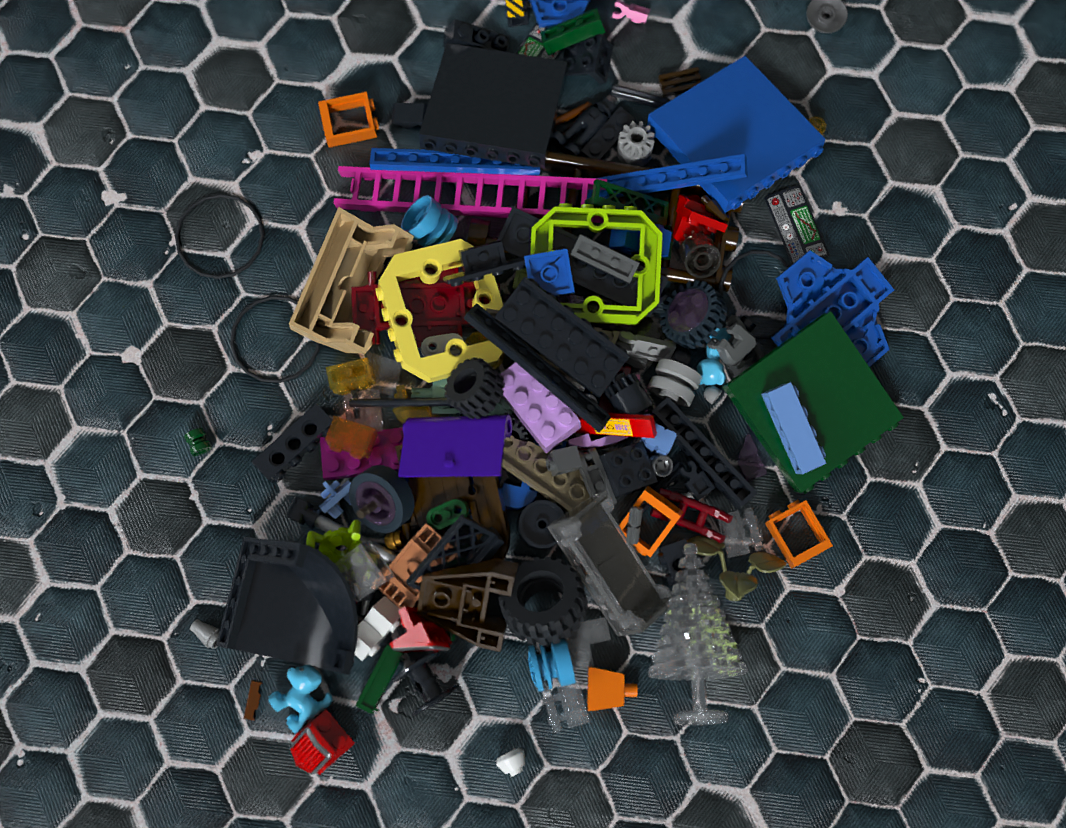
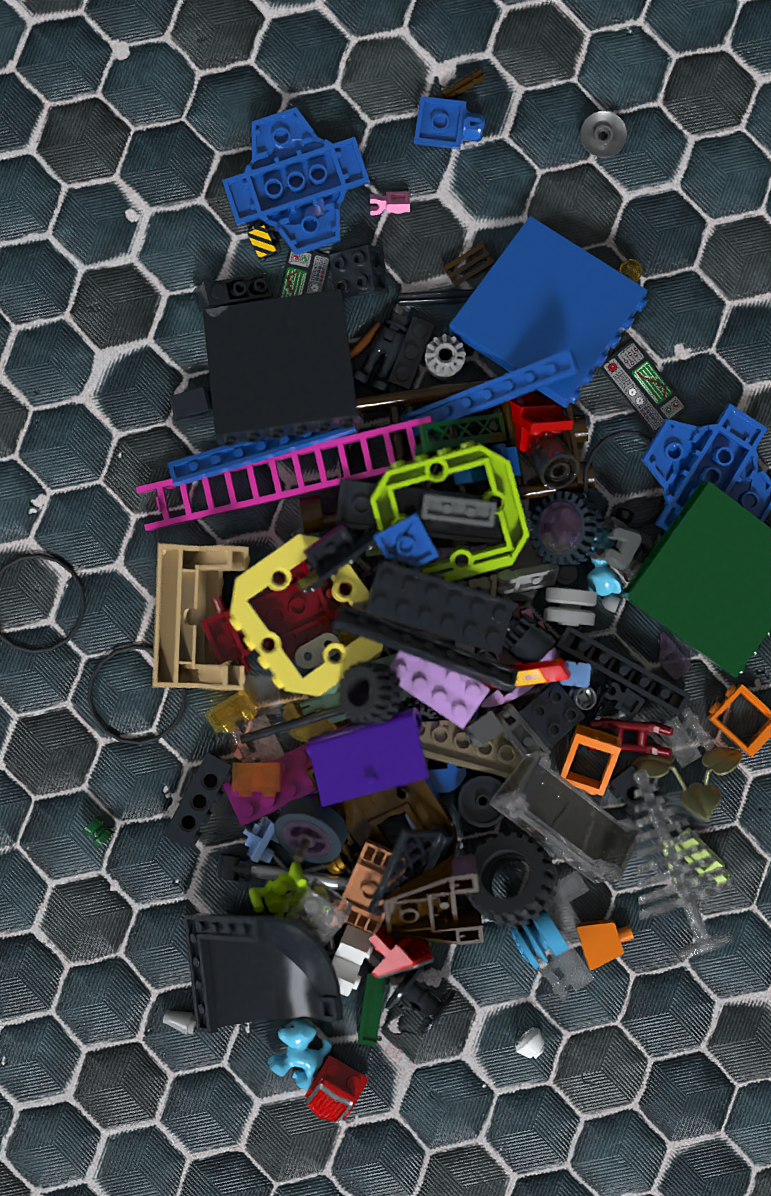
camera: 15 degrees left, 10 degrees up
reddish brown piece [243,681,262,721] -> none
orange window [318,92,379,147] -> none
dark azure wheel [401,195,458,247] -> none
dark green plate [426,498,469,530] -> none
dark green container [540,8,605,56] -> none
dark grey piece [626,506,643,544] -> none
dark brown bar [701,195,729,223] -> none
medium blue brick [761,382,826,474] -> none

